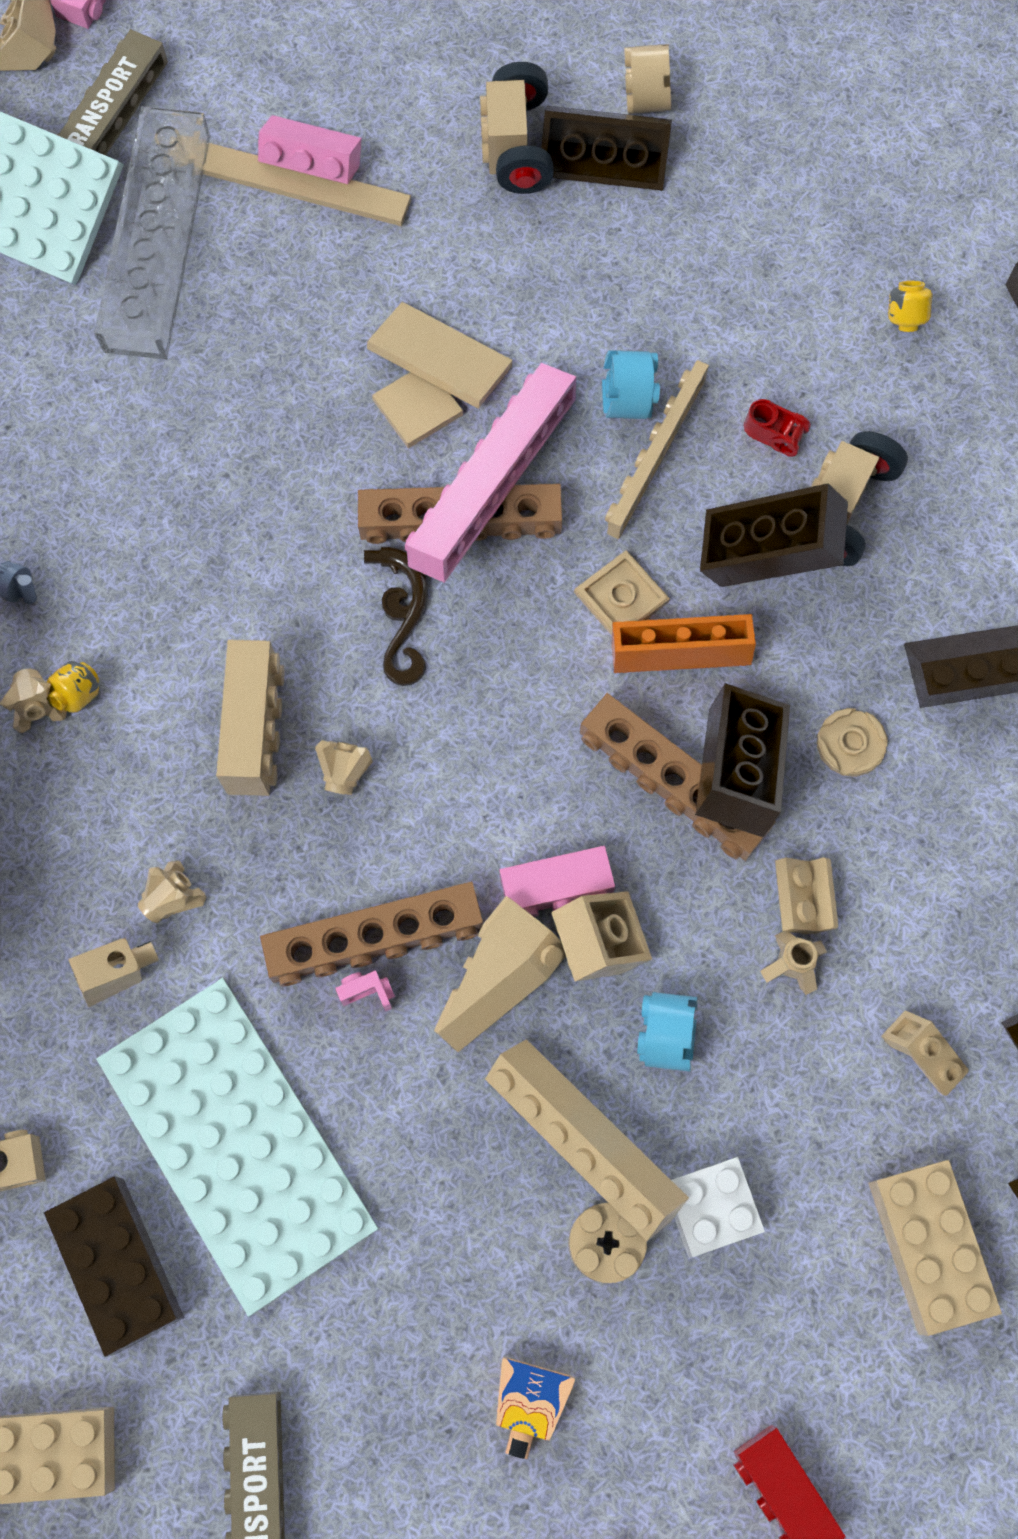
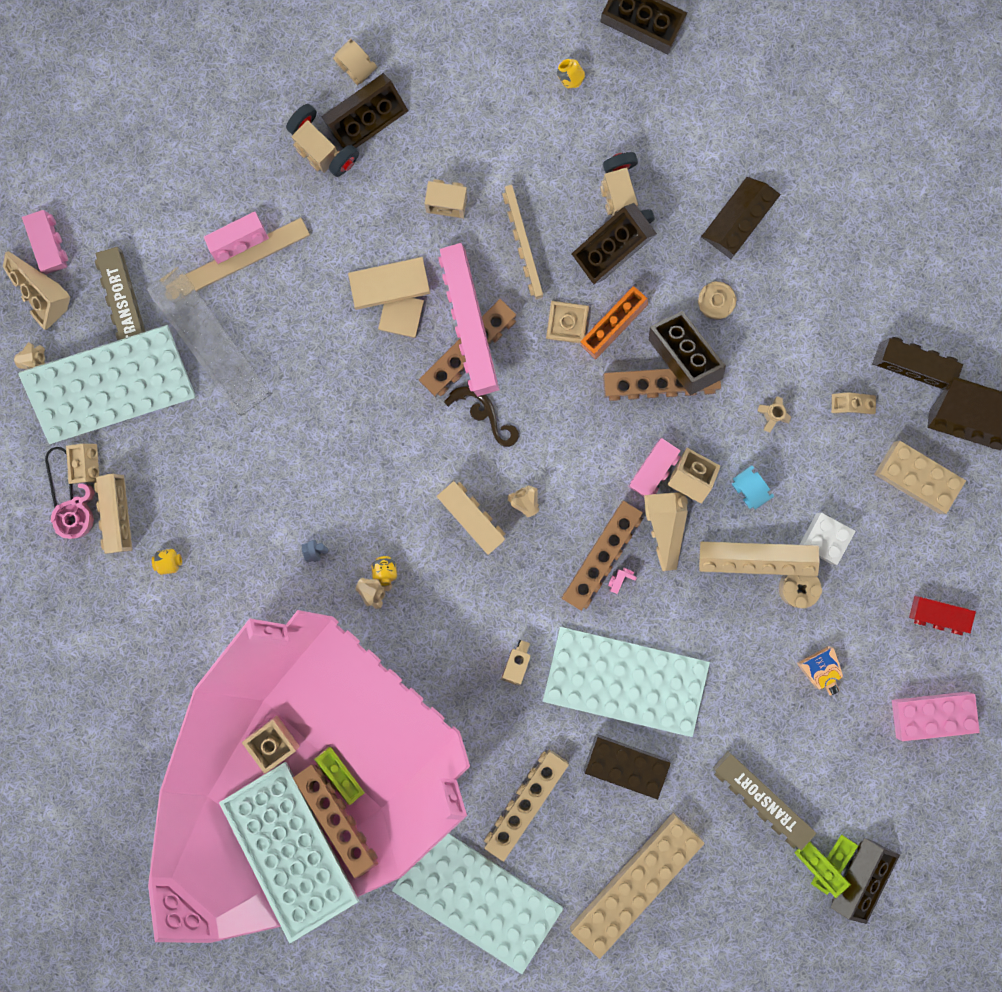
camera: 40 degrees left, 15 degrees up
tan rock [138,860,206,923] -> none
medium azure brick [602,350,660,419] -> none
red piece [743,399,811,457] -> none
tan bracket [775,857,838,934] -> none
none -> tan brick [424,179,468,219]

